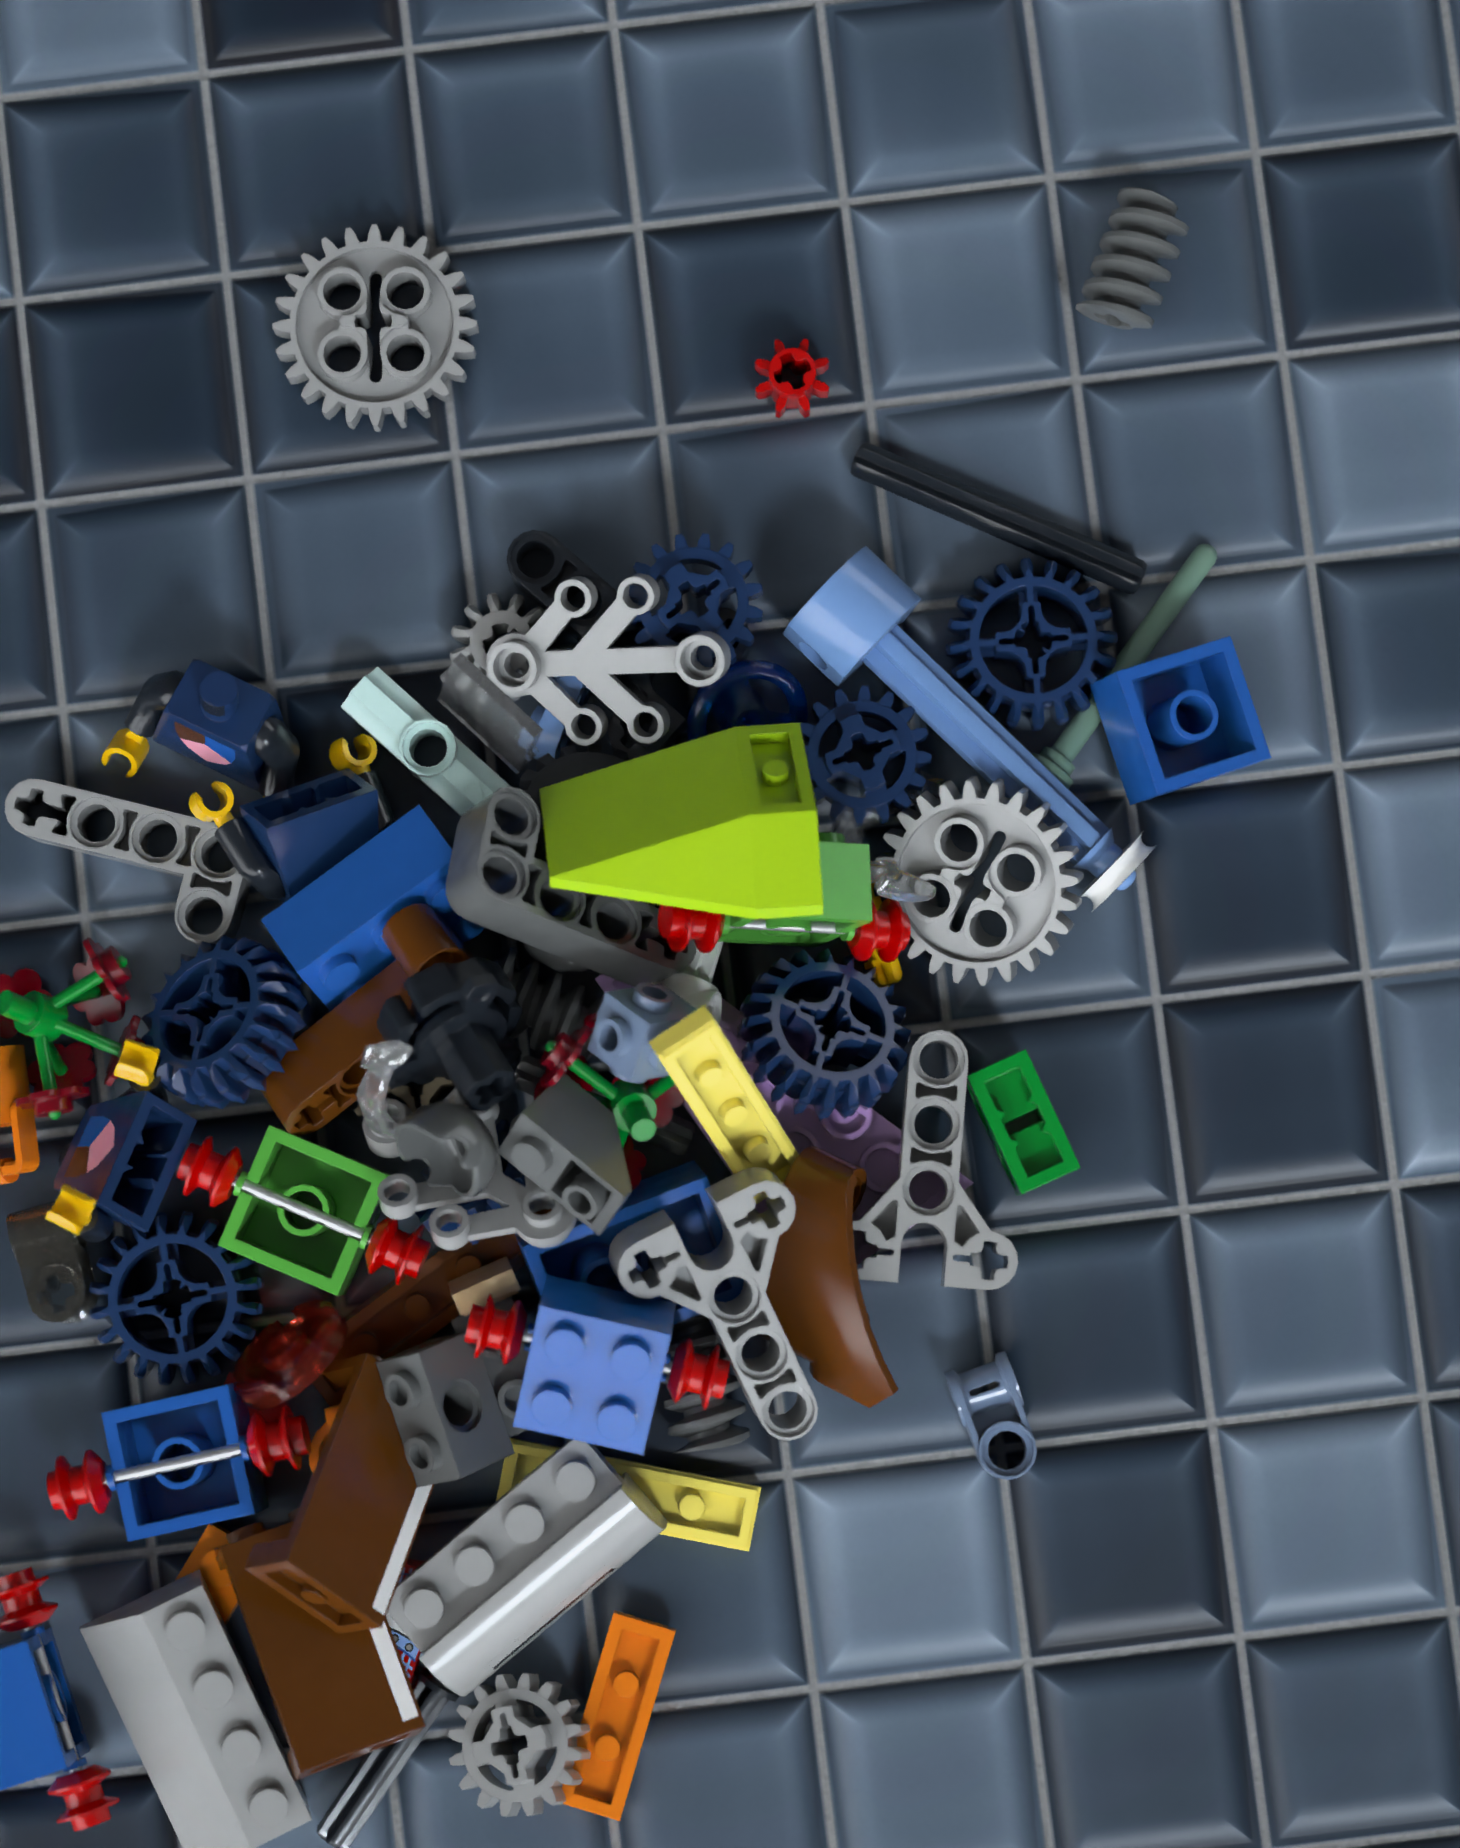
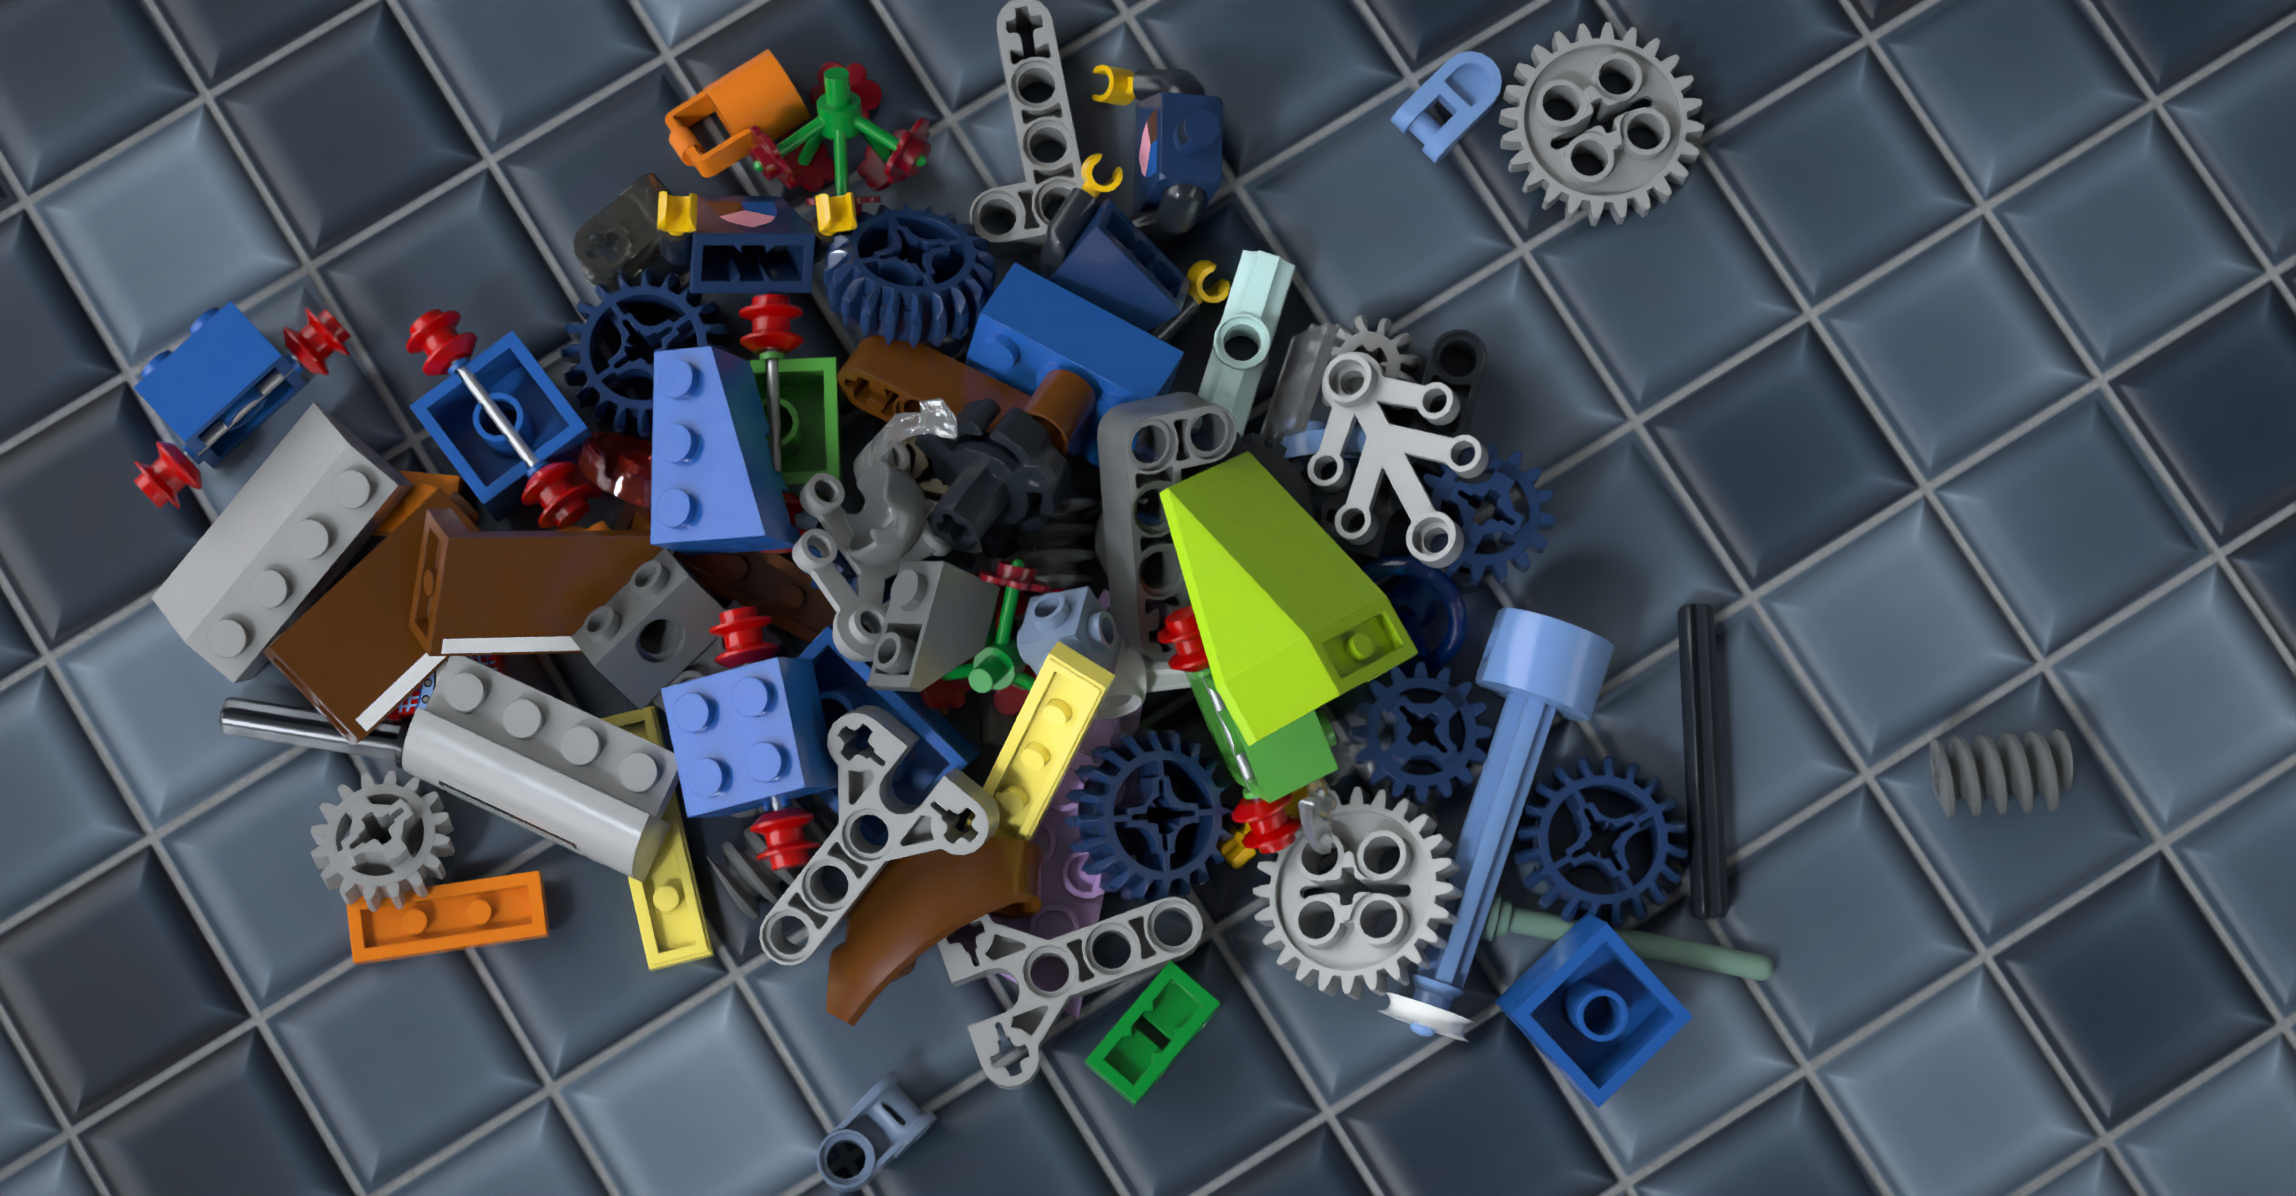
camera: 60 degrees right, 5 degrees down
tan tile [448,1256,521,1316] -> none
red gear [755,338,830,418] -> none
none -> wedge [650,346,801,556]
none -> medium blue plate [1390,51,1502,164]

